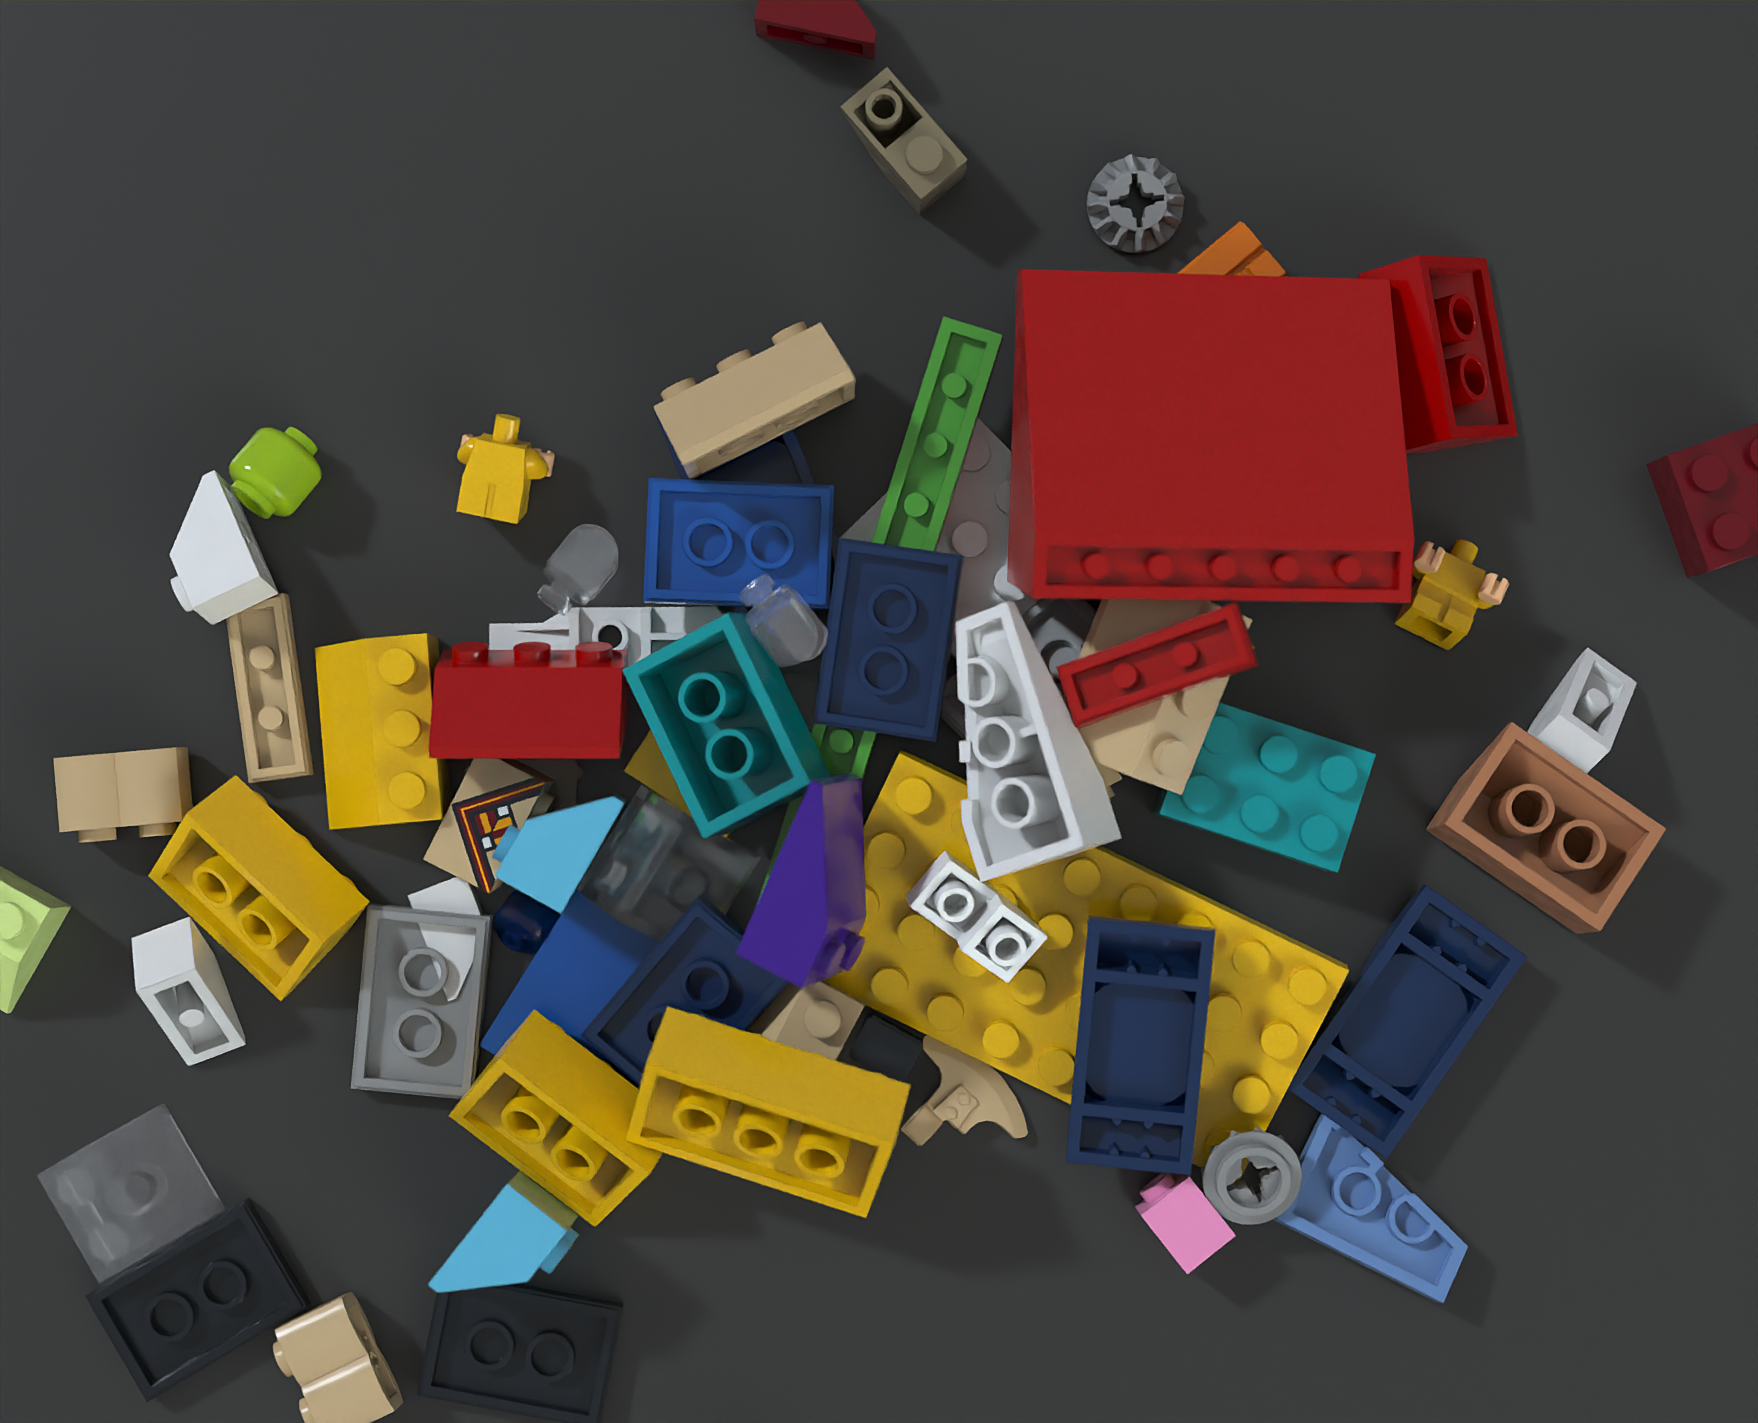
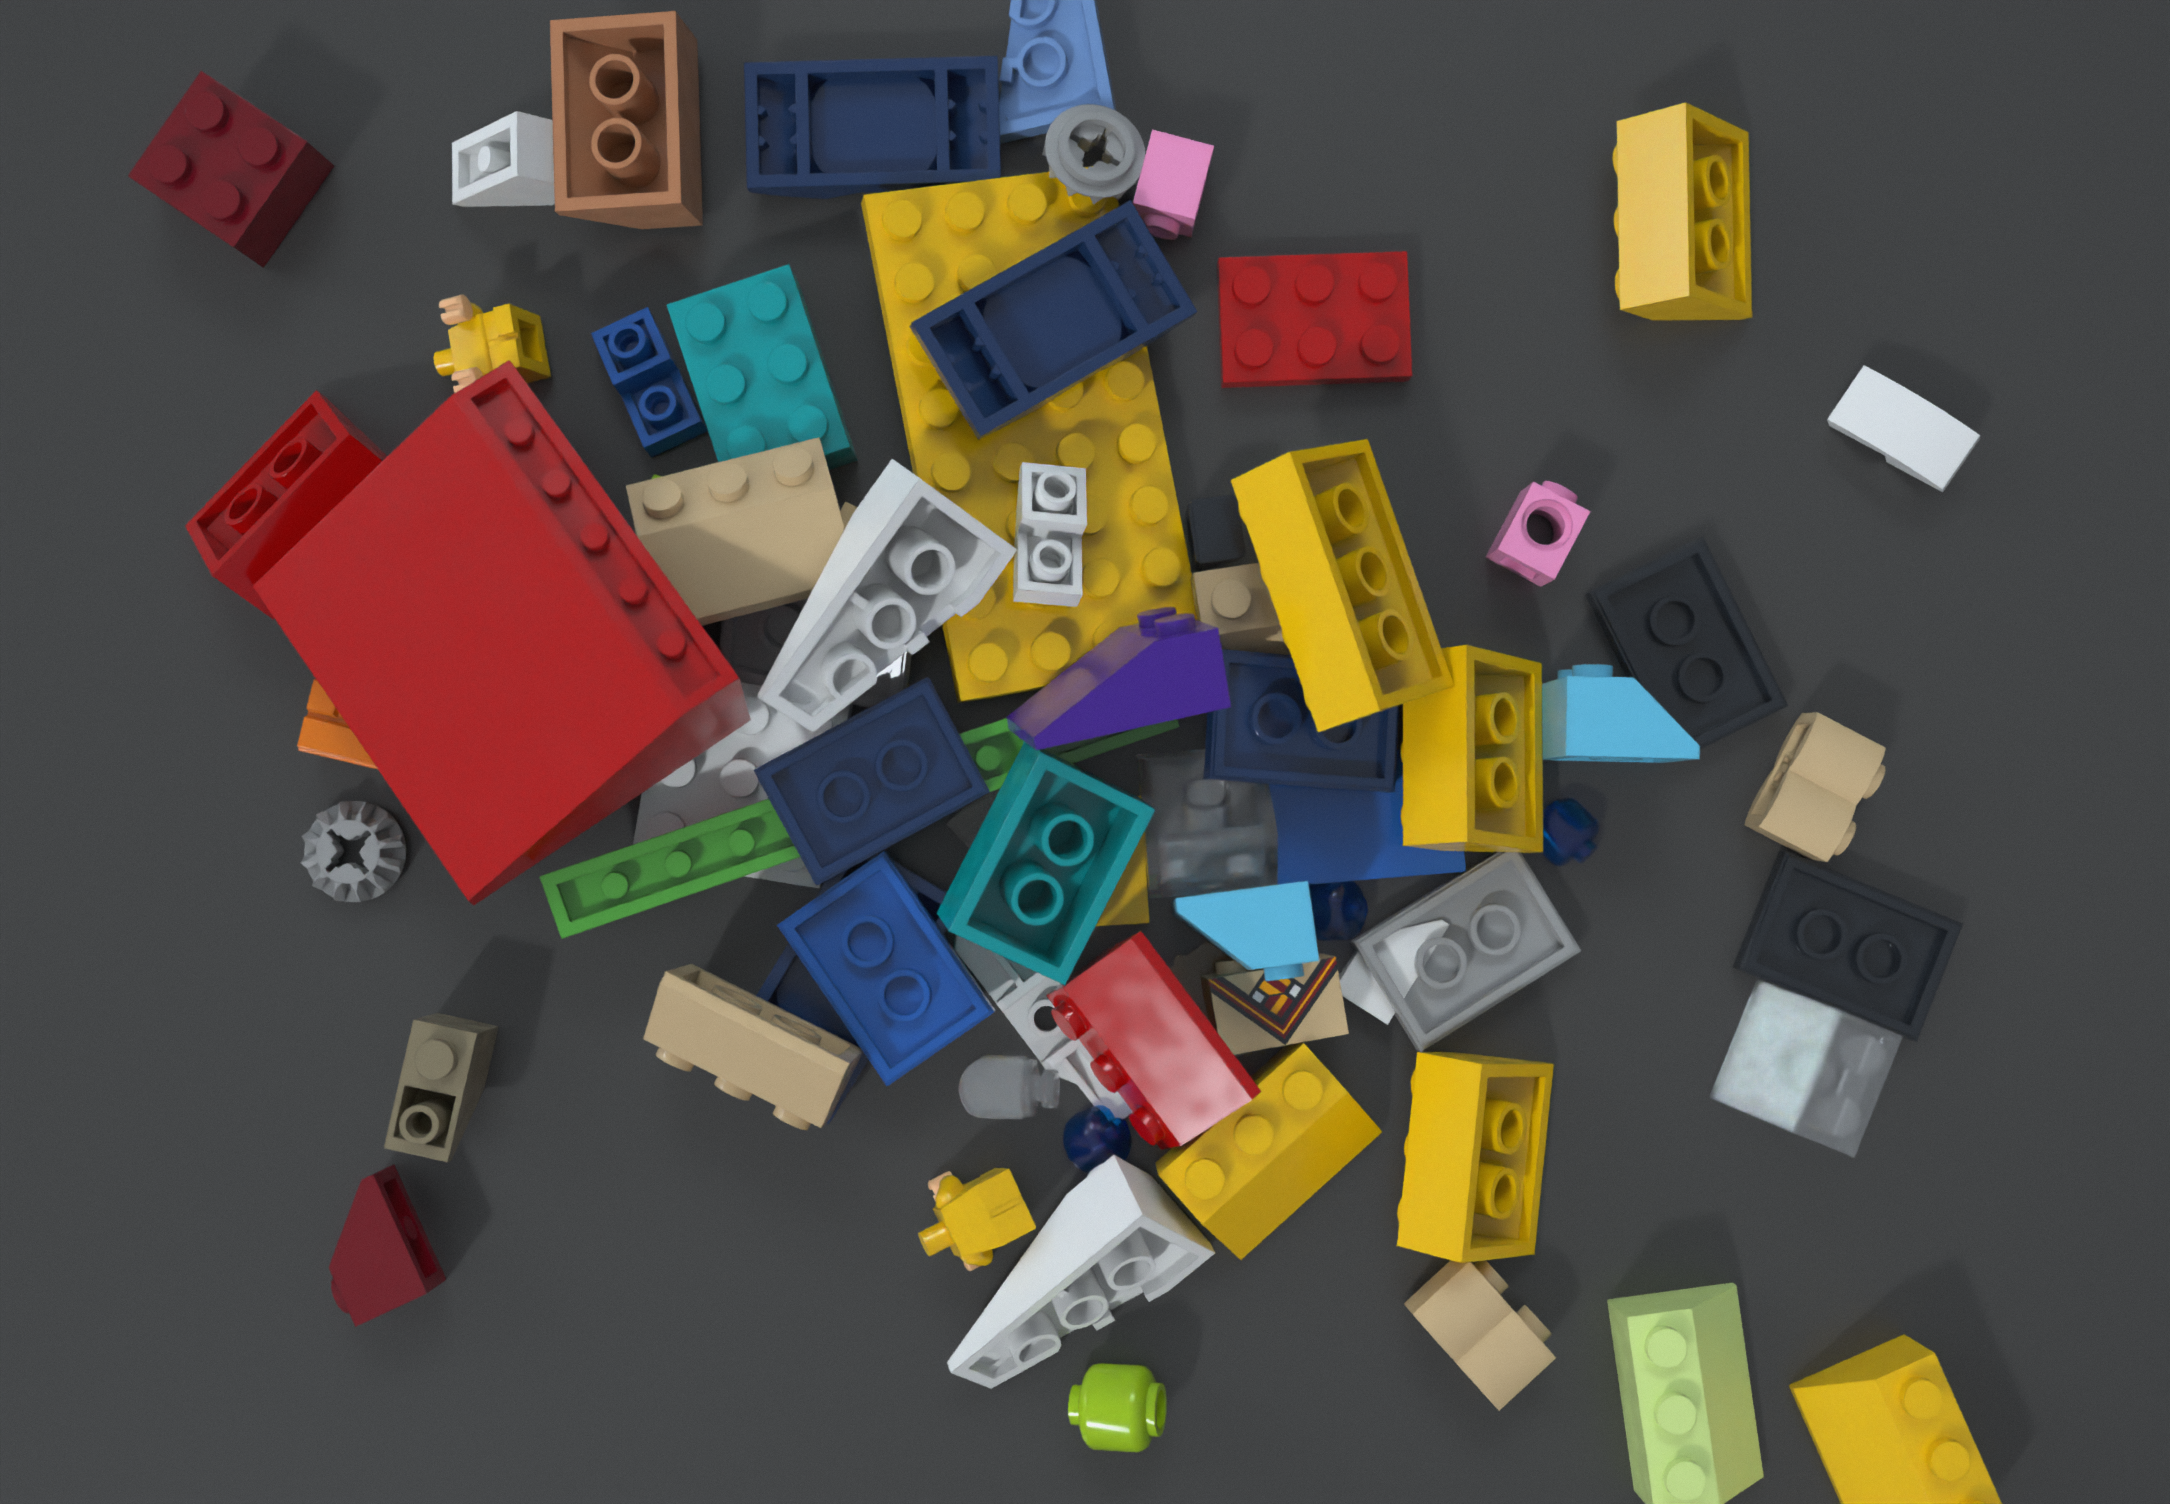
camera: 125 degrees left, 0 degrees up
white slope [131,916,246,1066] -> none
white slope [169,470,278,625] -> none
tan tile [226,593,314,783] -> none
clear arm [738,573,828,667] -> none
tan piece [901,1035,1028,1146] -> none
red tile [1056,603,1259,728] -> none
none -> blue slope [591,307,708,458]
none -> white wedge [947,1155,1215,1389]
none -> clear blue piece [1063,1105,1132,1173]
none -> red plate [1217,251,1412,388]
none -> bright pink brick [1485,481,1591,587]
none -> clear blue piece [1541,798,1600,867]

